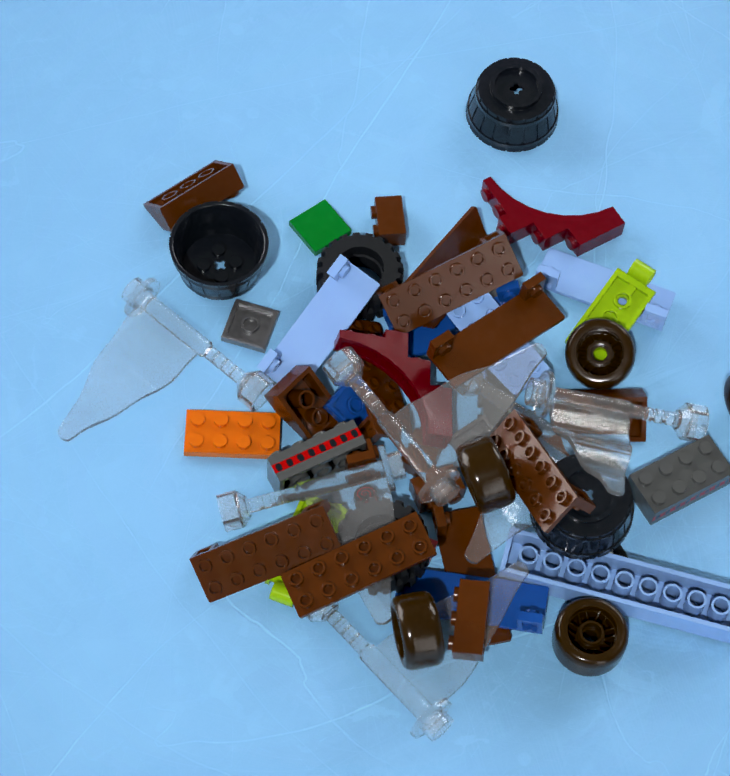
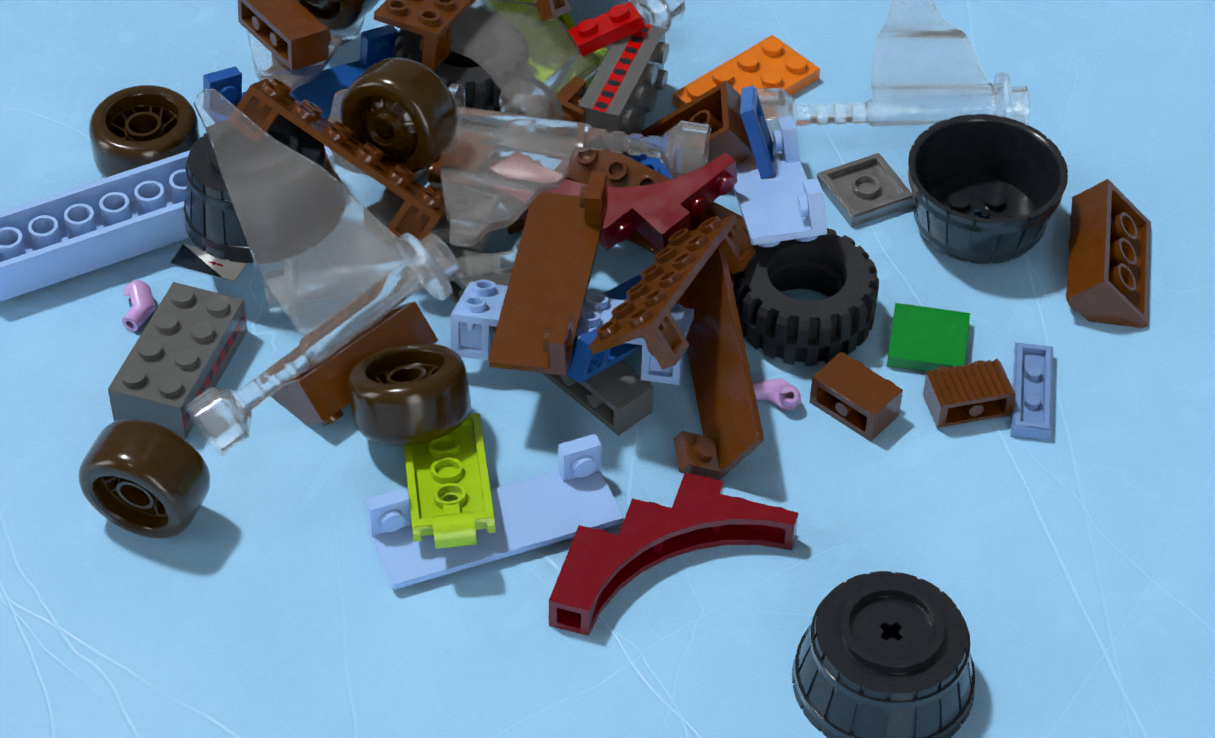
camera: 140 degrees right, 15 degrees down
none -> lavender arm [122,280,156,332]
none -> red plate [568,1,646,57]
none -> blue tile [740,85,775,179]
none -> lavender arm [753,378,801,410]
none -> reddish brown brick [923,358,1015,428]
none -> medium blue tile [1010,342,1053,441]

